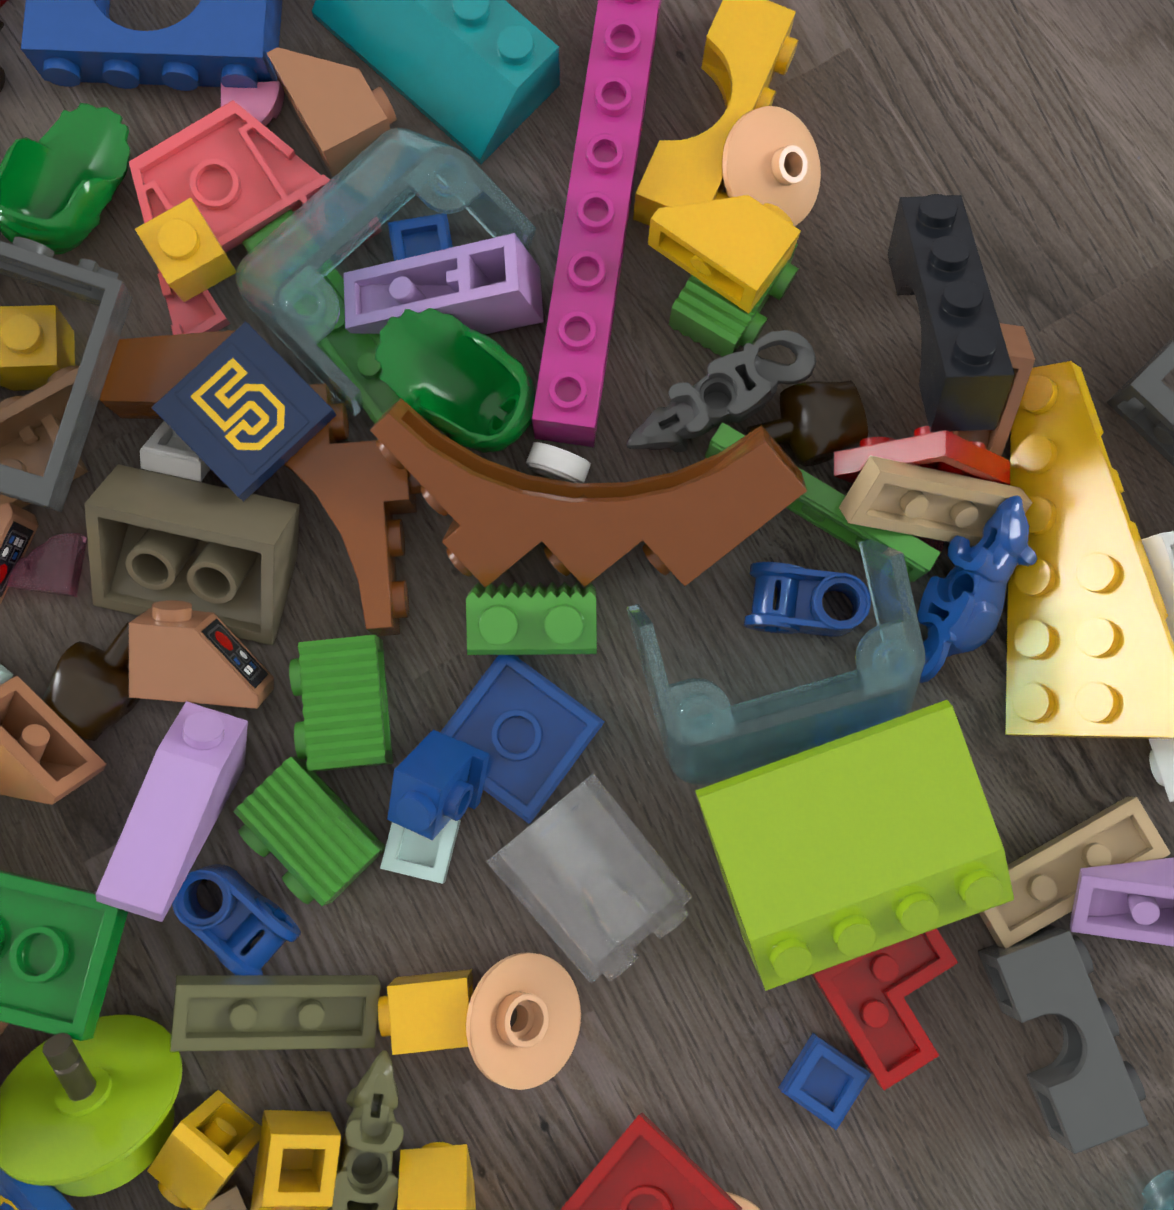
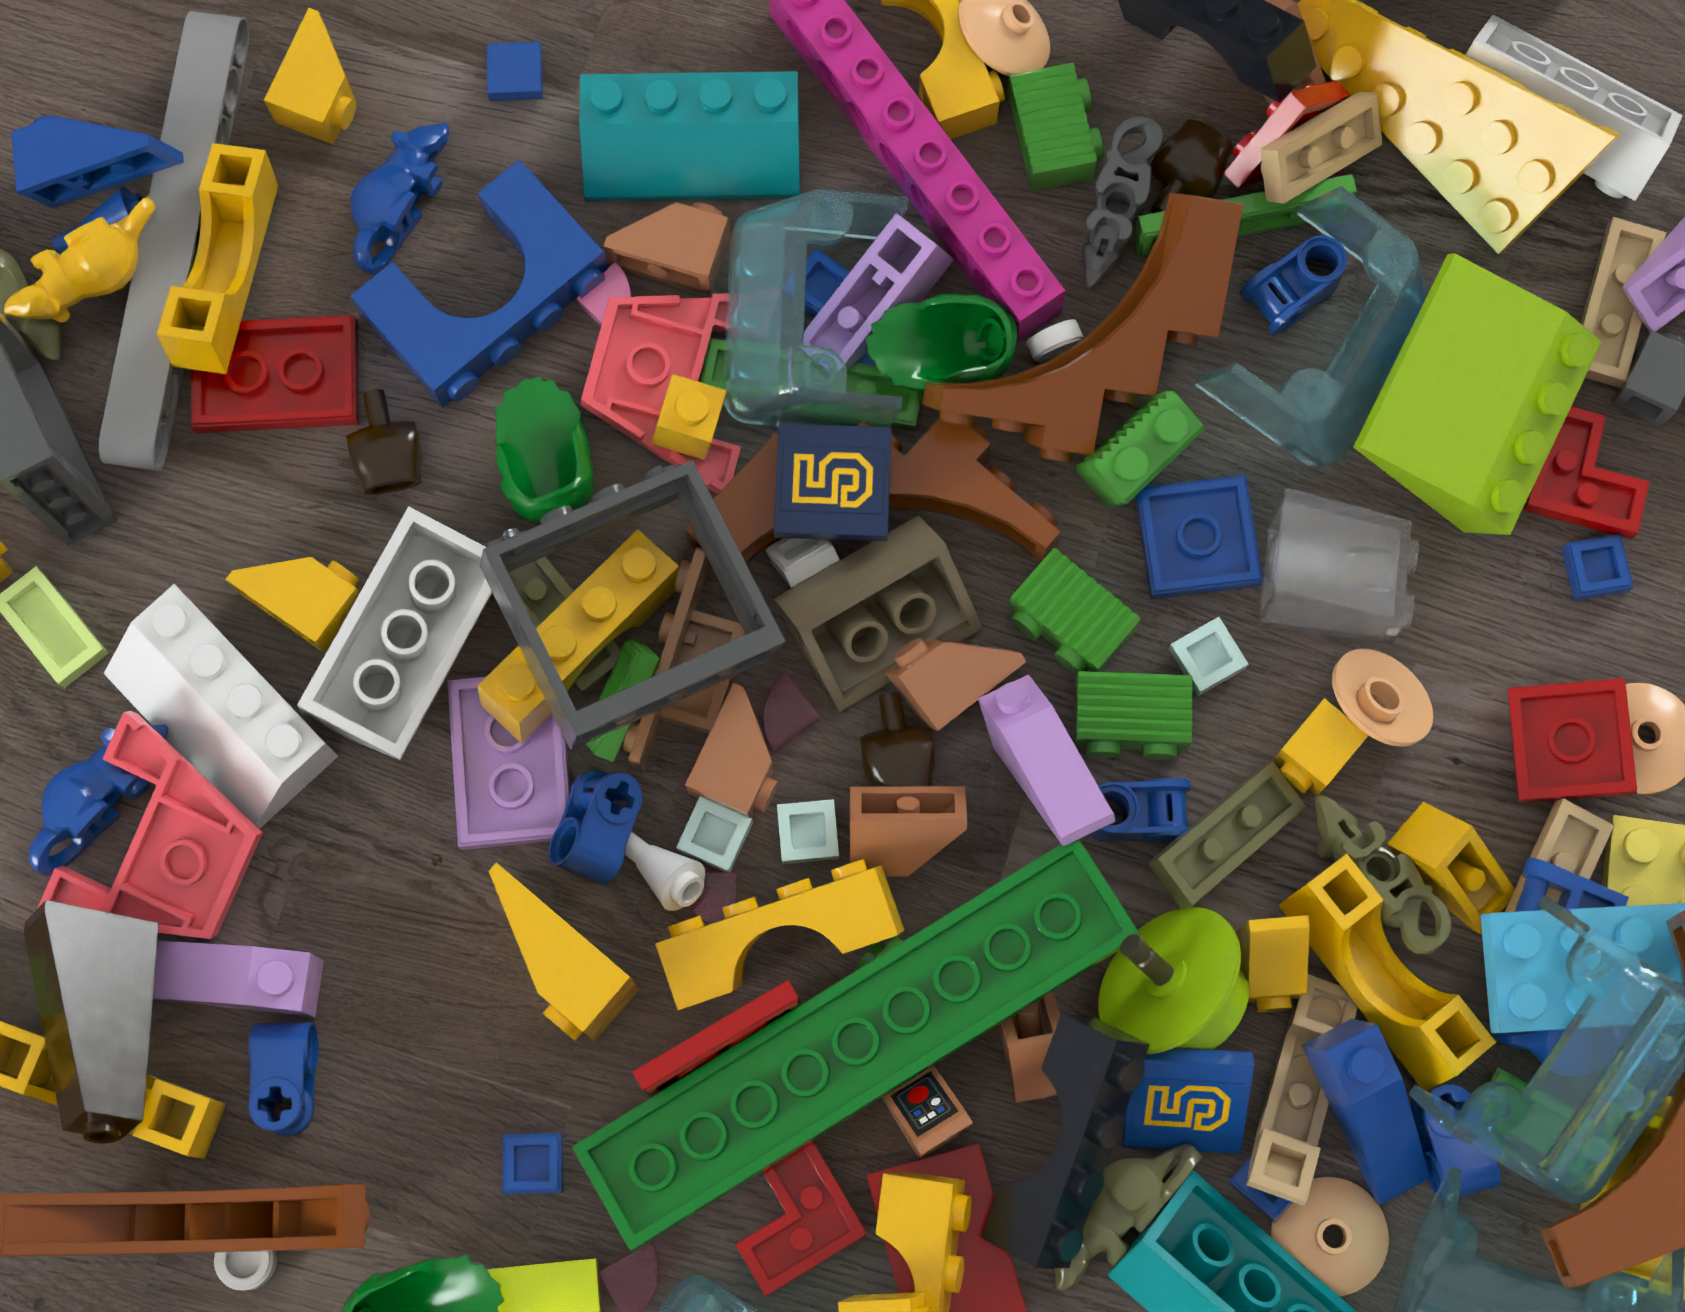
camera: 40 degrees left, 5 degrees down
blue brick [387,729,490,840] -> none
yellow slope [648,195,801,314] -> none
blue animal [901,495,1037,683] -> none

